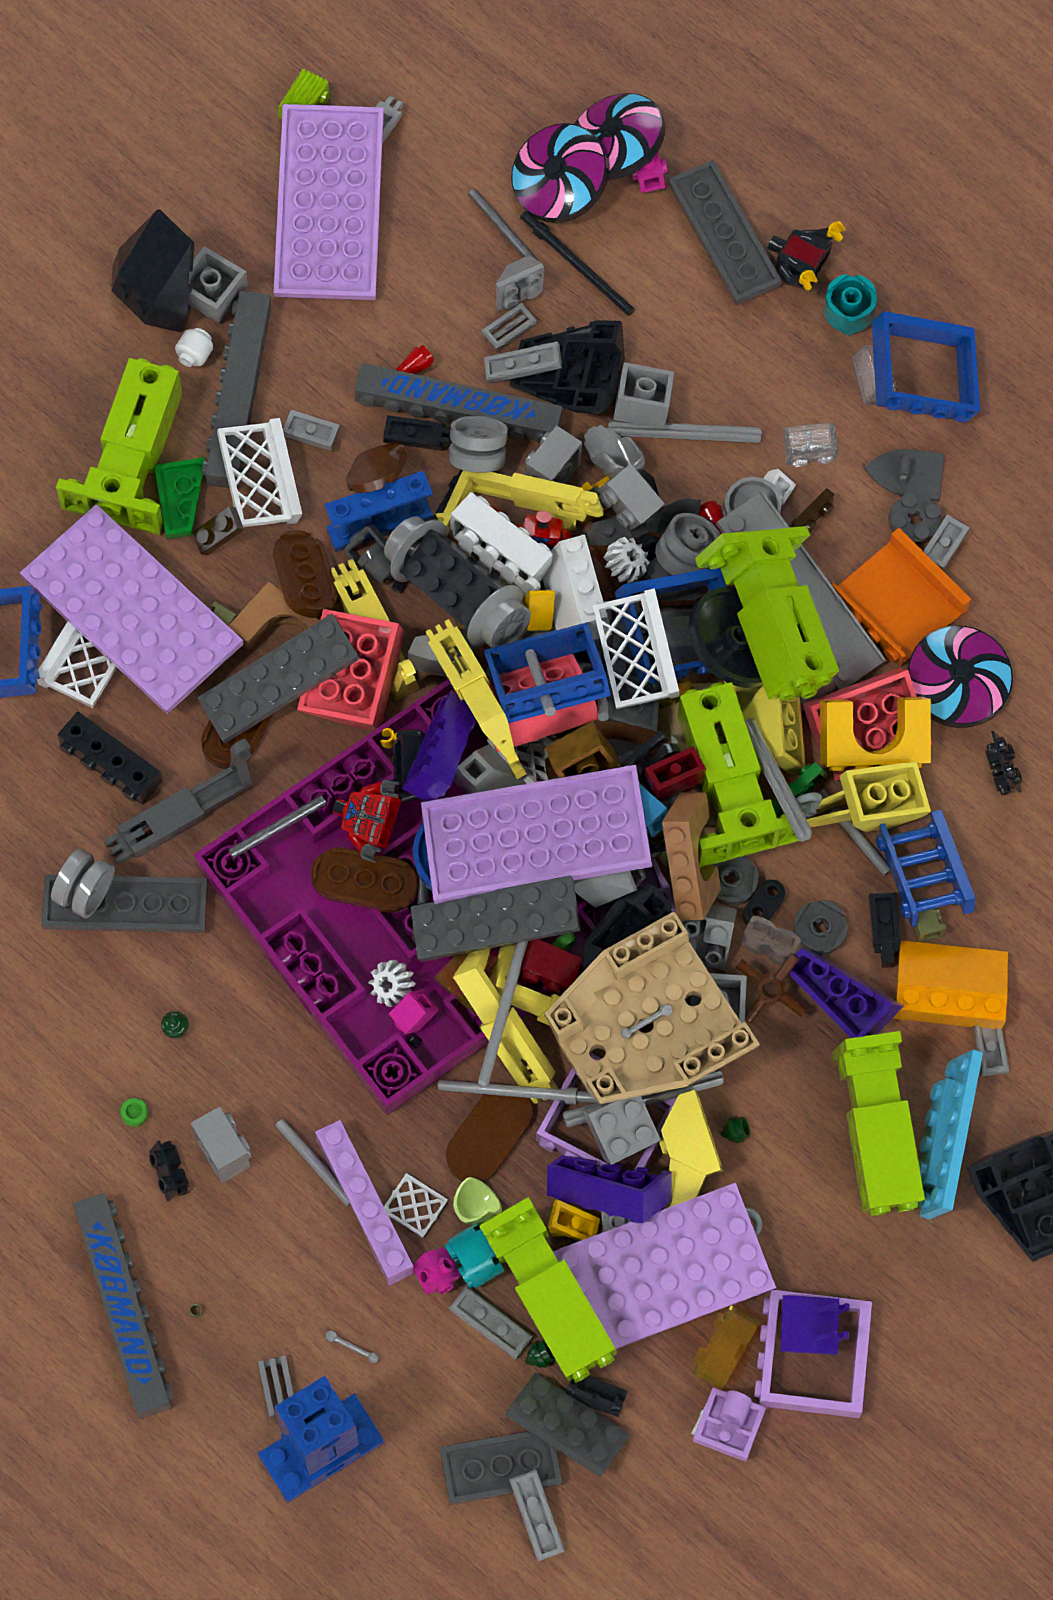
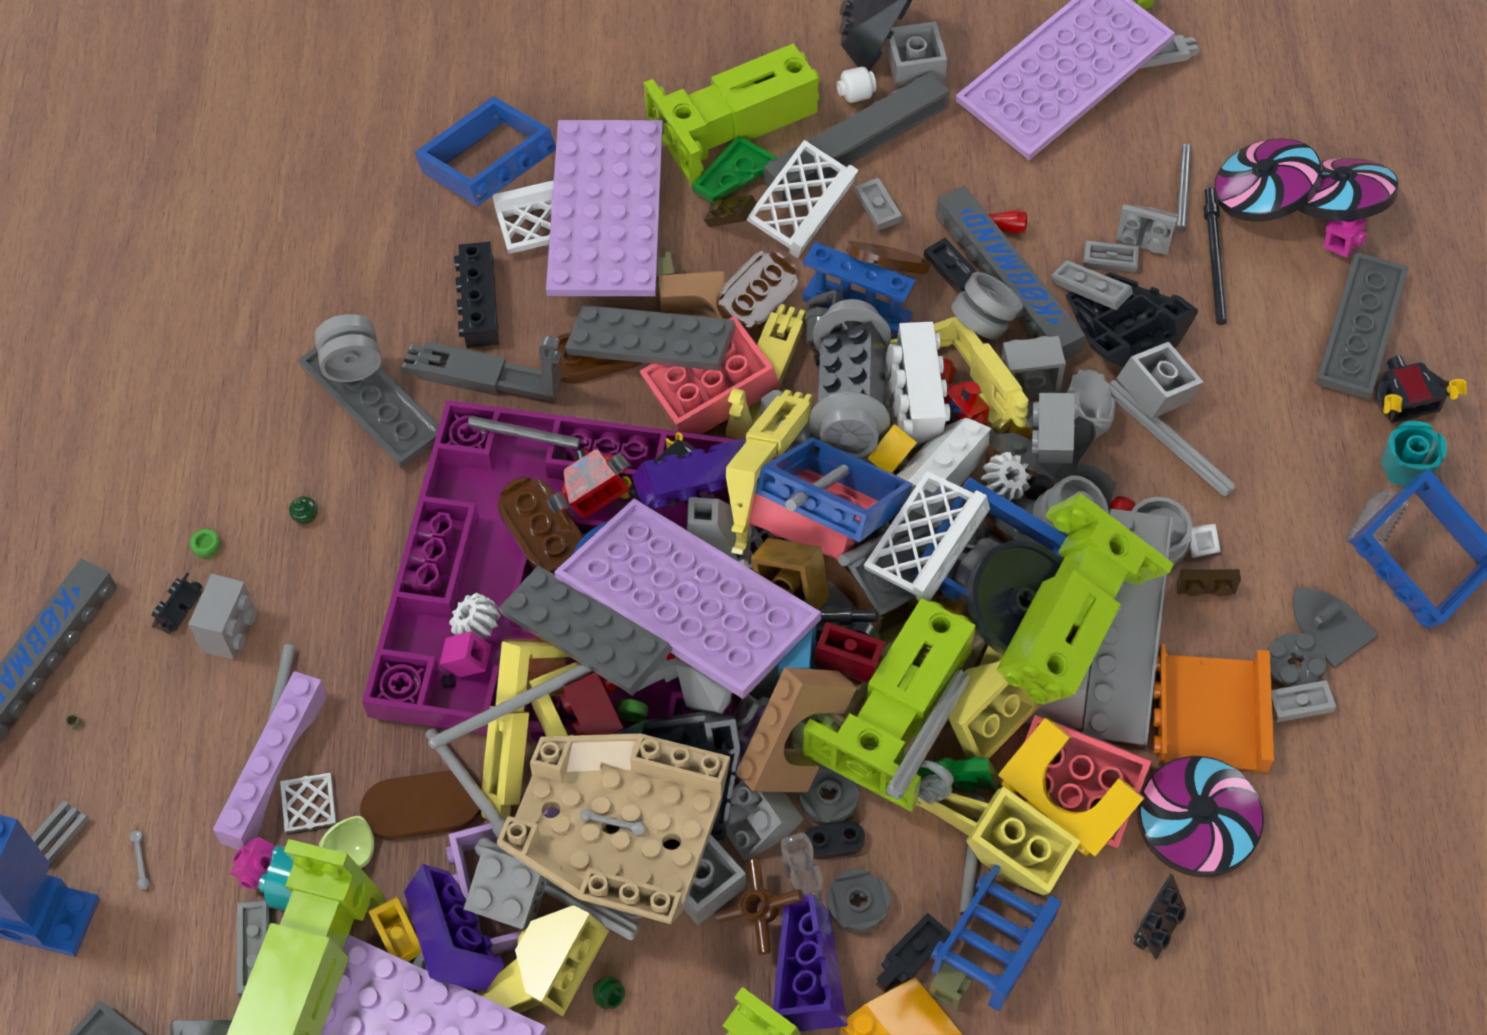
camera: 50 degrees right, 10 degrees down
clear brick [781,422,838,467] -> none

